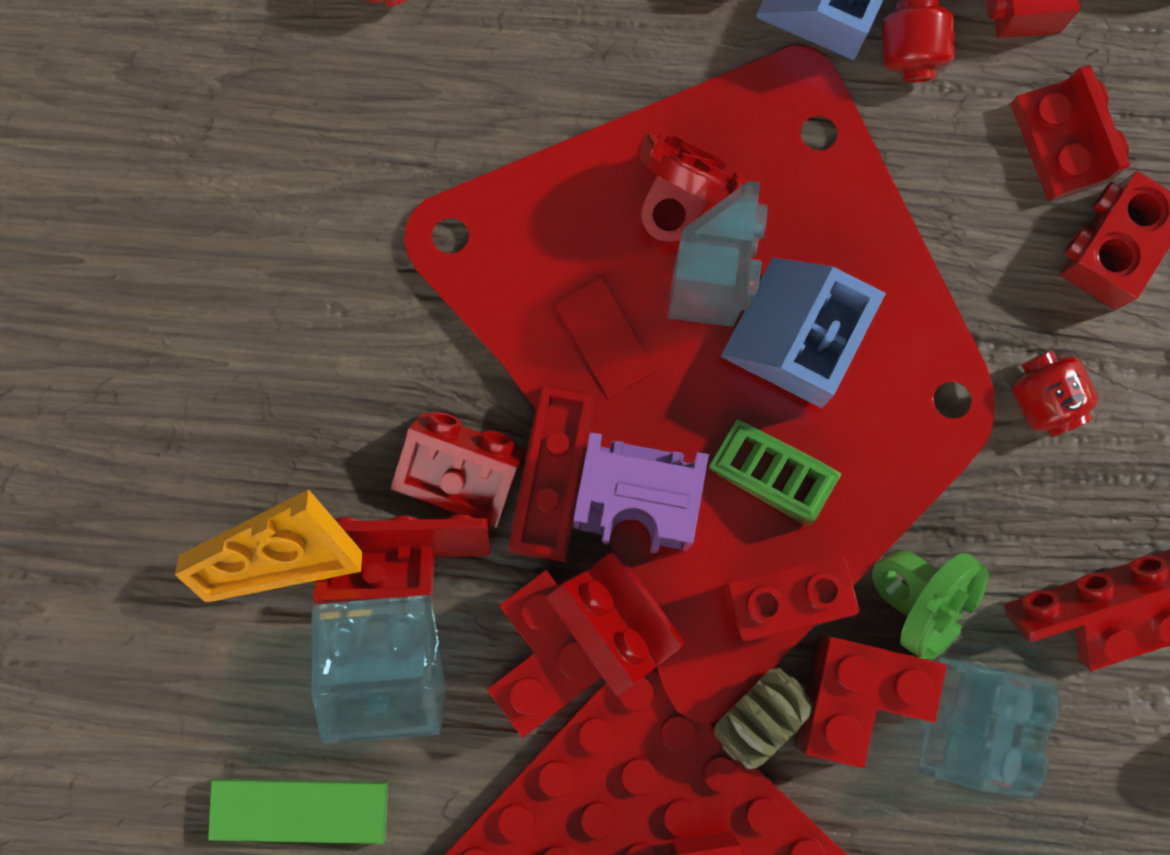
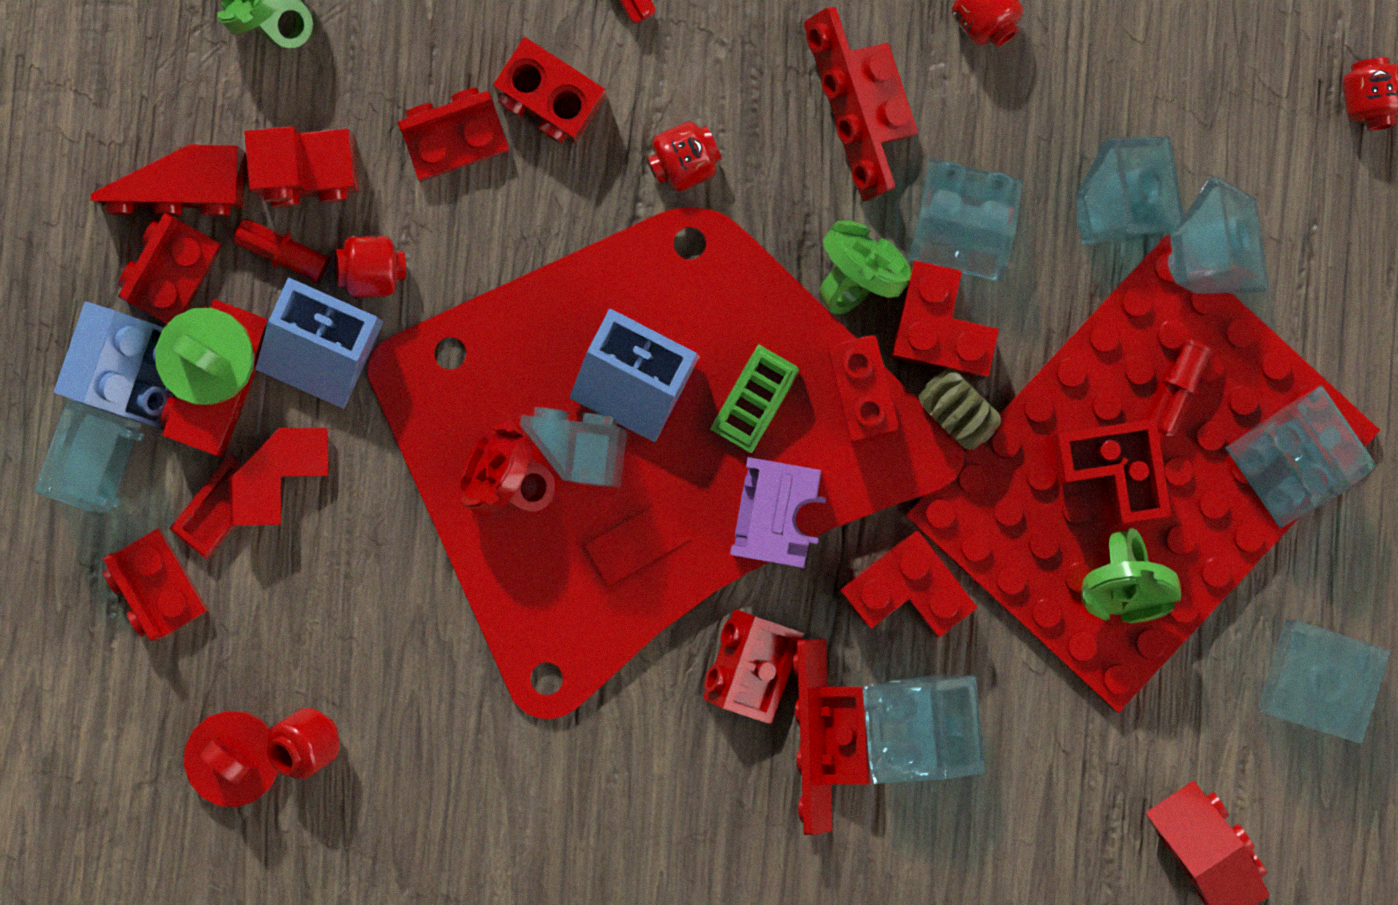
camera: 85 degrees left, 5 degrees up
light orange wing [175,489,362,603] -> none
bright green tile [208,778,389,844] -> none
red tile [508,383,597,563] -> none
red bracket [546,551,684,696] -> none

